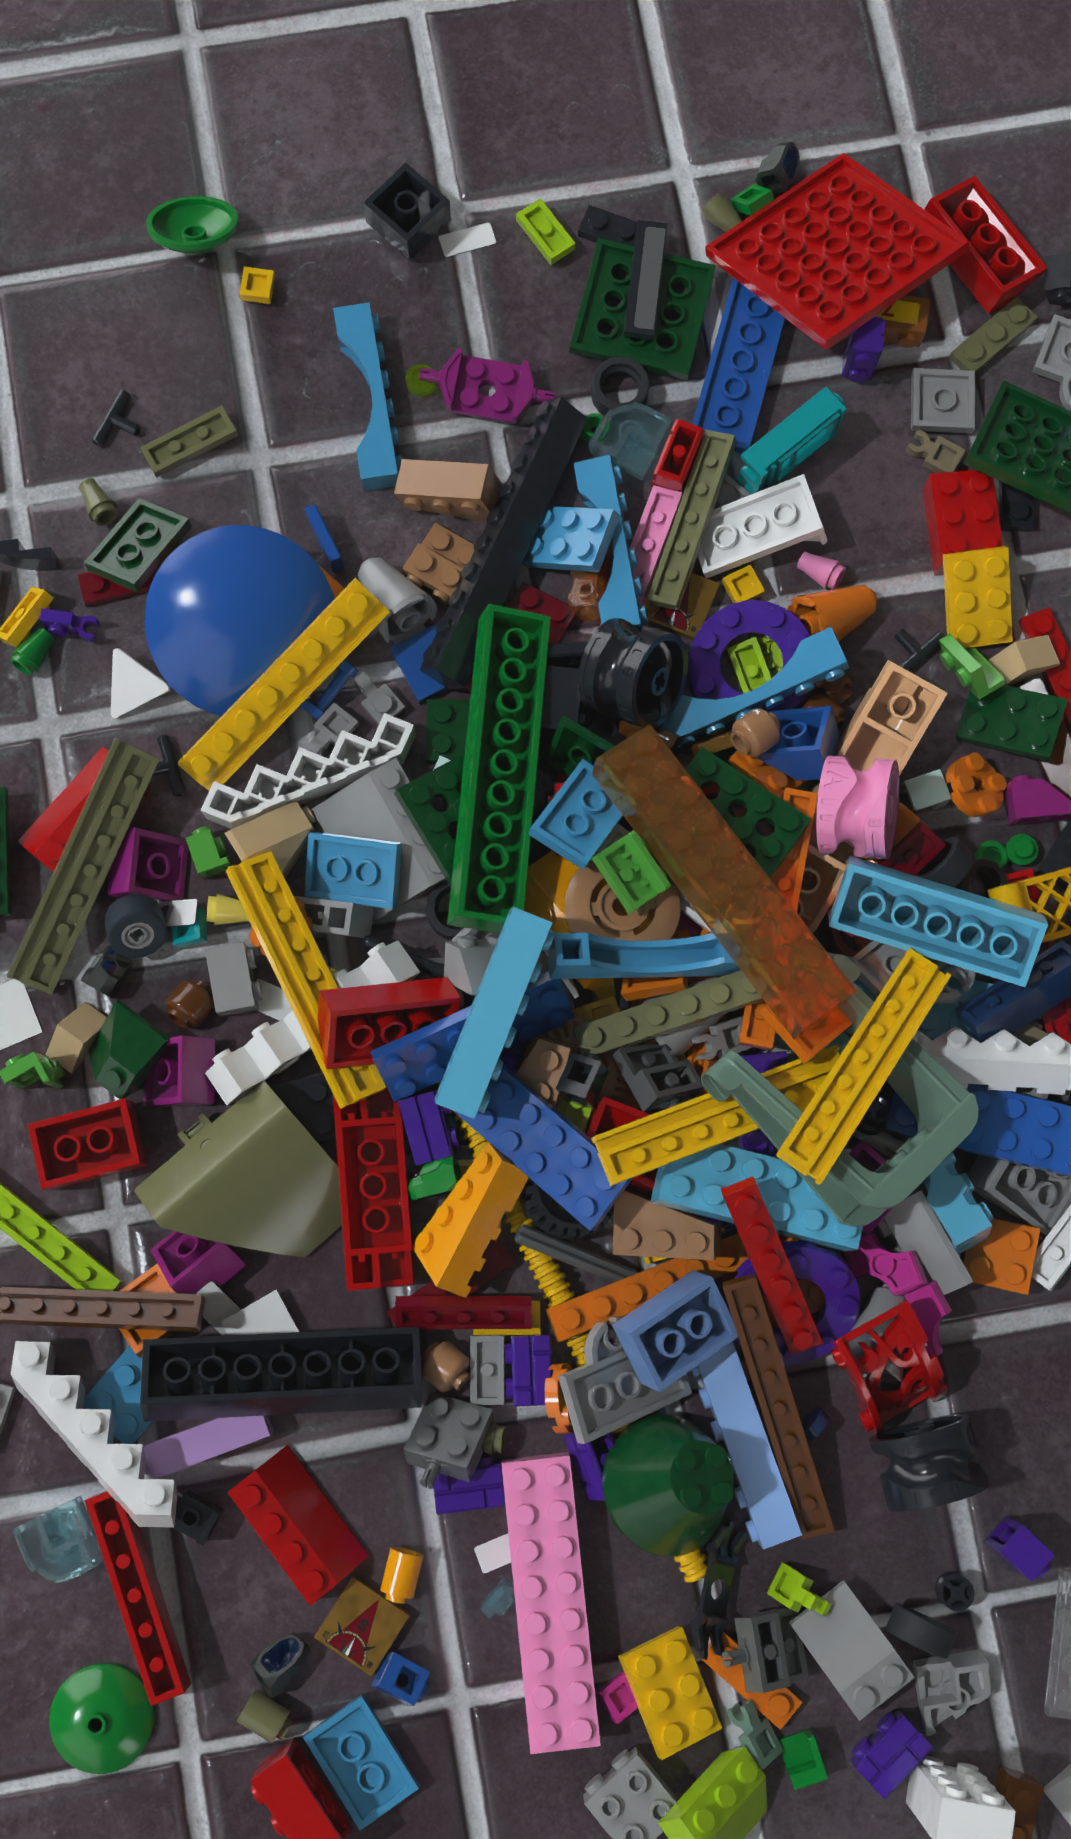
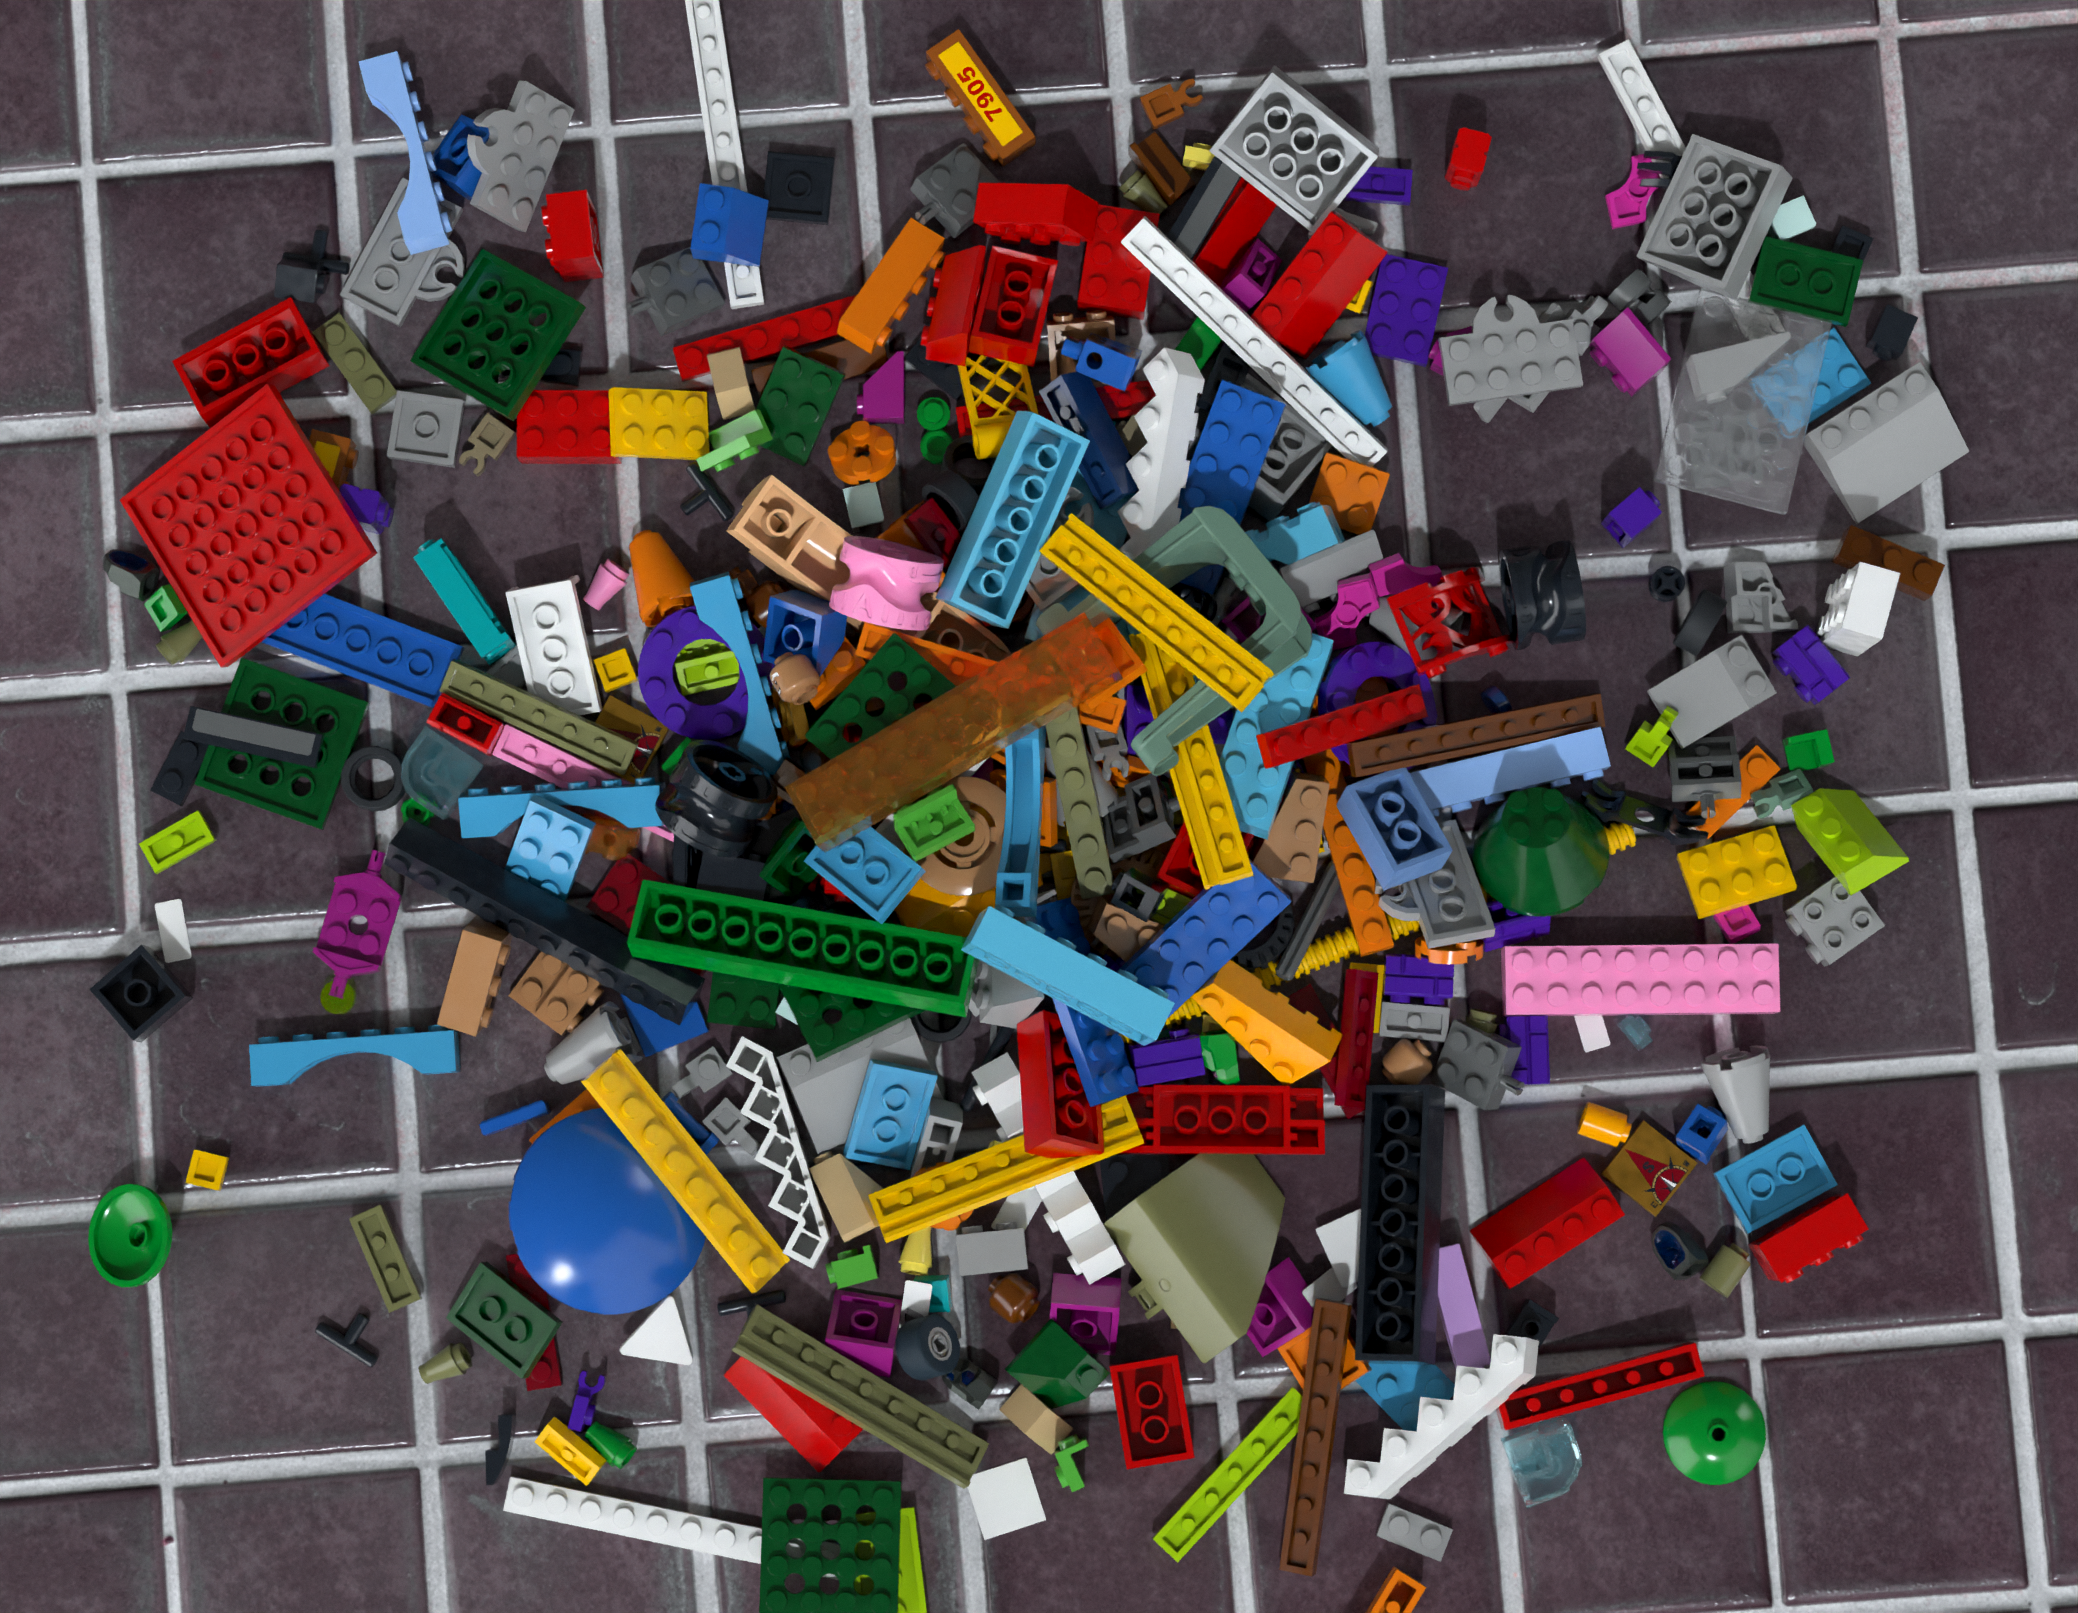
camera: 80 degrees left, 5 degrees up
none -> light grey cone [1701,1045,1770,1143]

